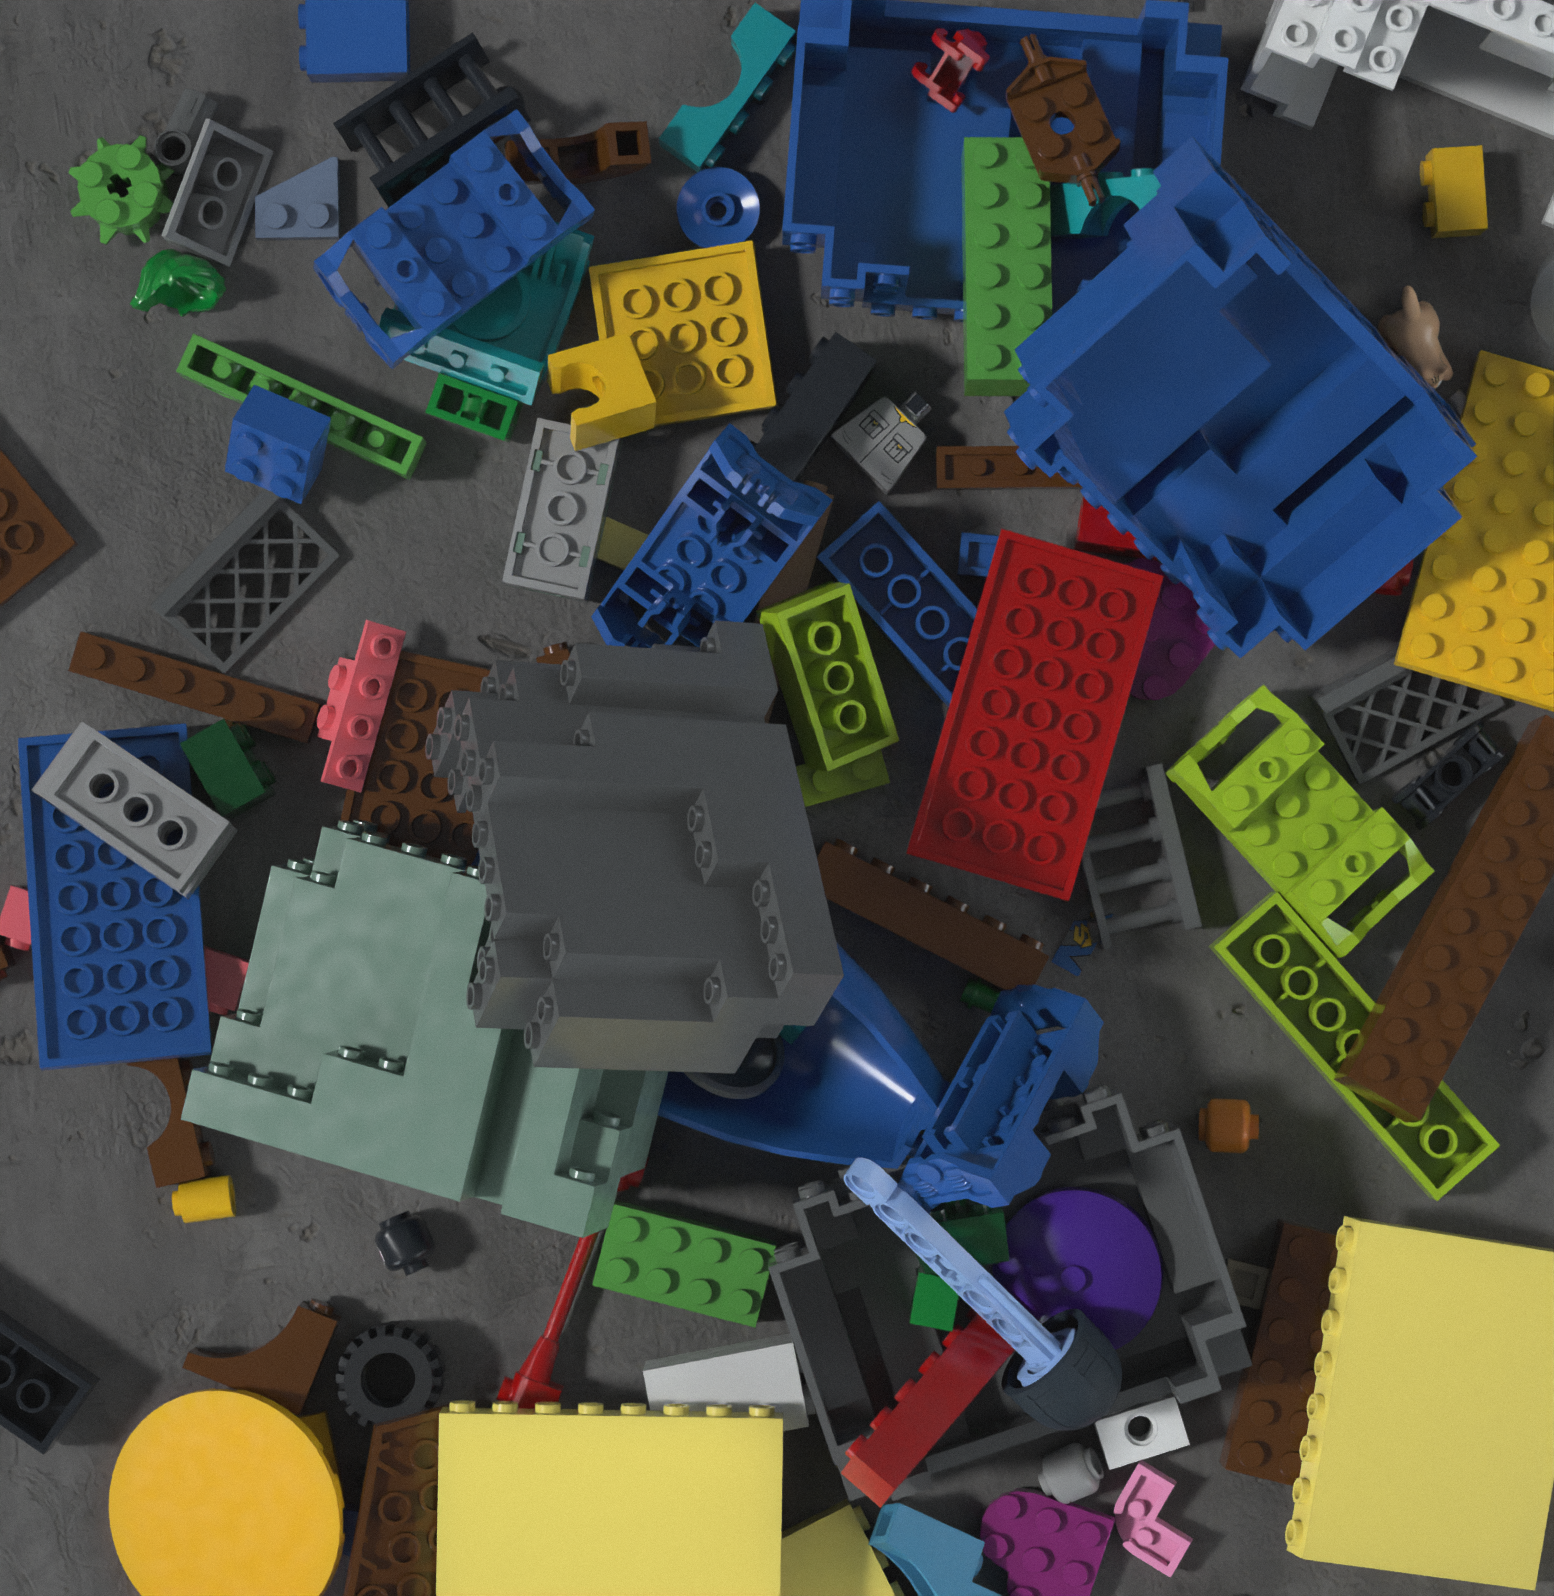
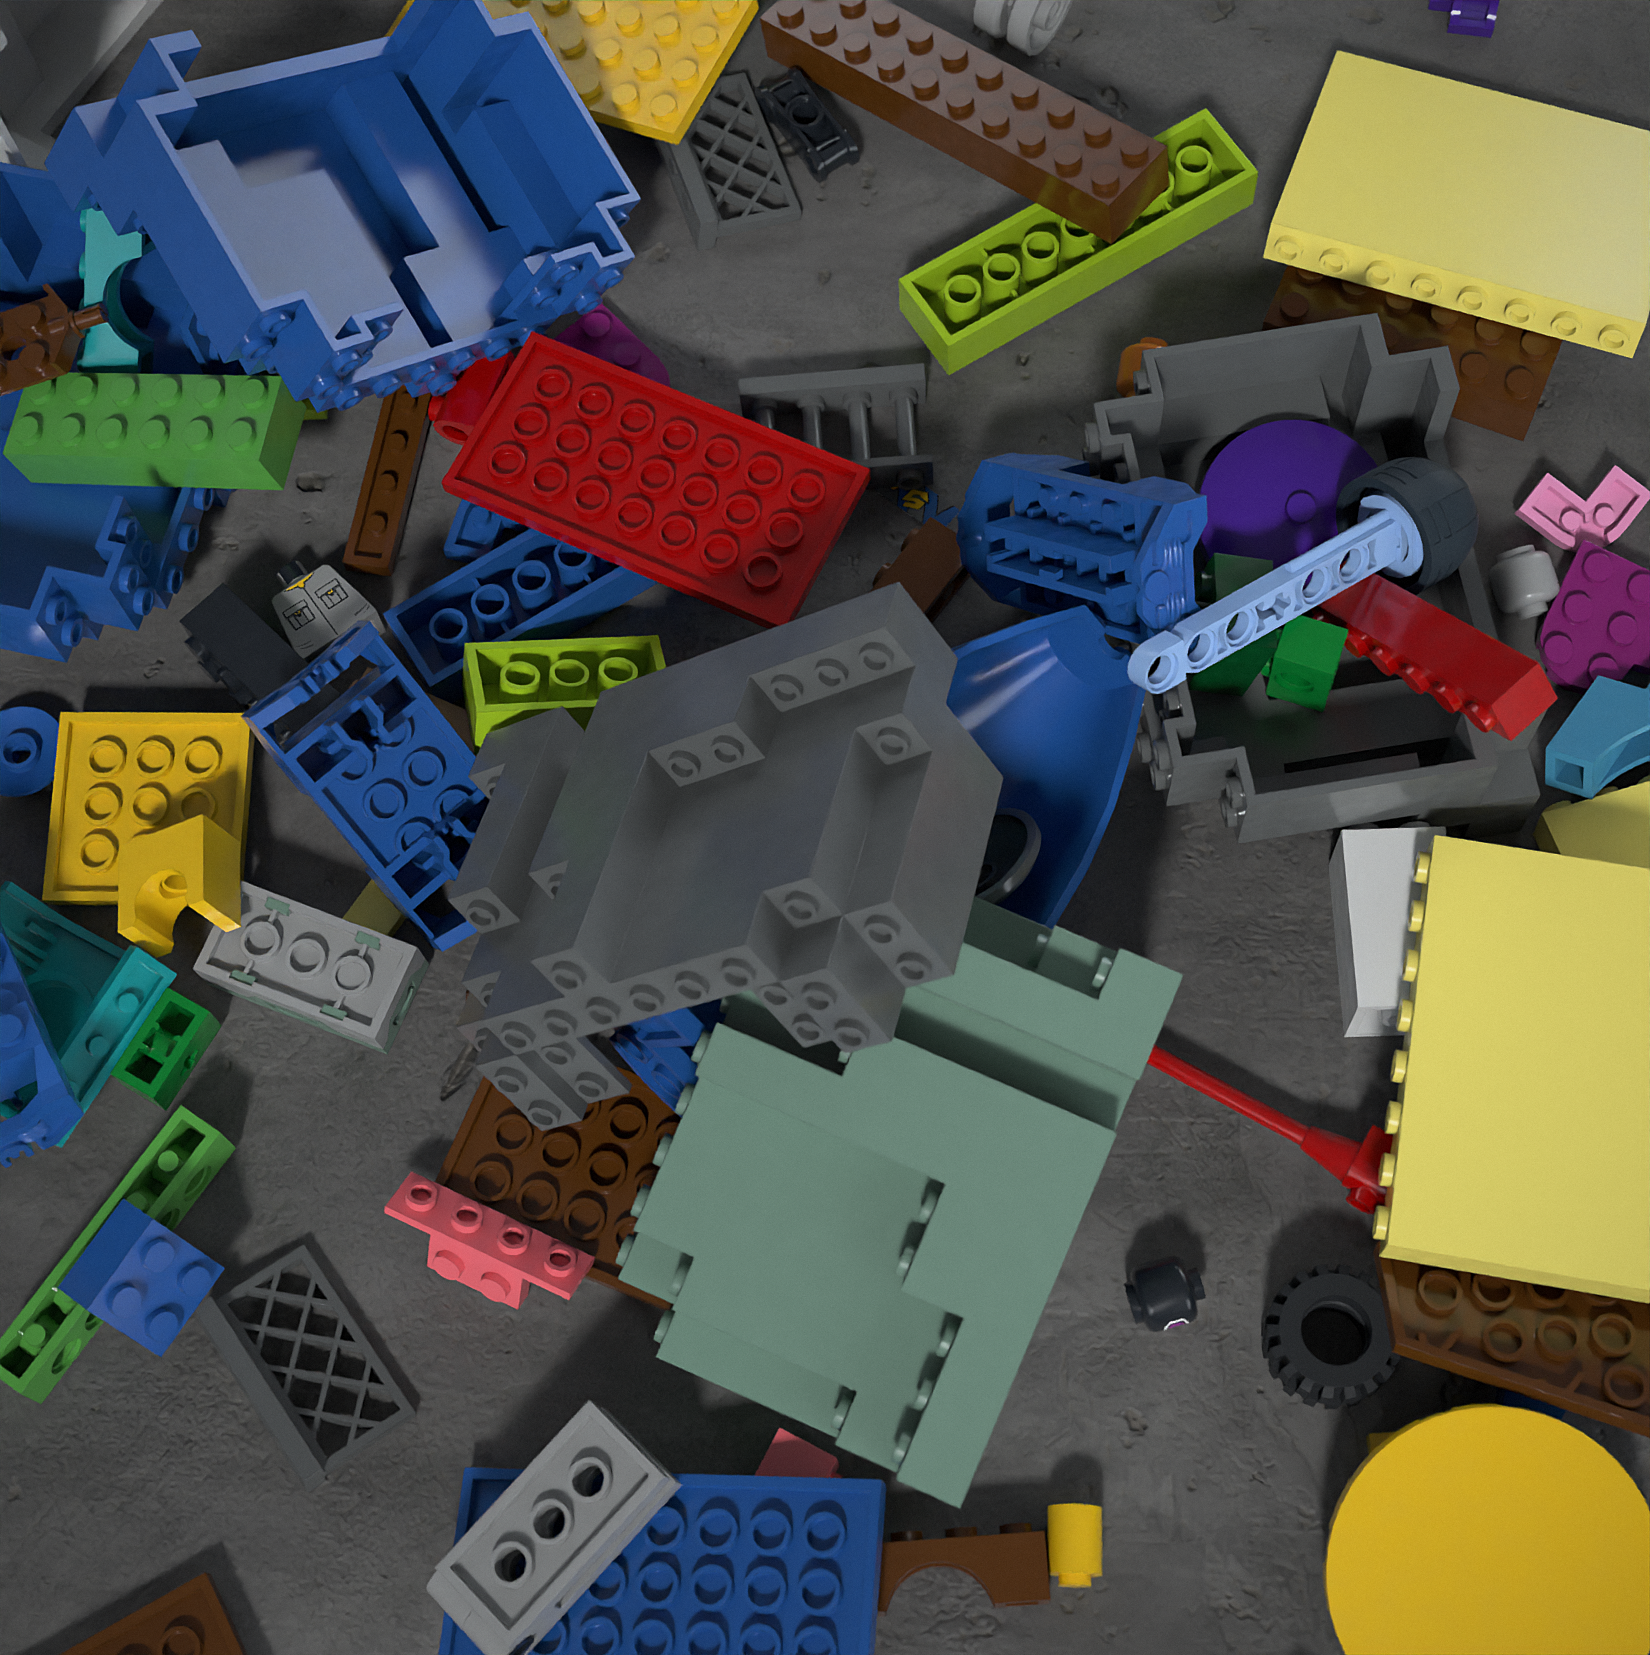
camera: 70 degrees left, 20 degrees down
reddish brown plate [68,631,321,744] -> none
dark green brick [180,718,277,818] -> none
reddish brown arch [182,1298,341,1415] -> none
bright green brick [592,1200,776,1328] -> none
green pin [960,977,1001,1013] -> none
white brick [1093,1393,1190,1470] -> none
lime piece [1165,684,1434,959] -> none
yellow brick [1420,145,1488,238] -> none

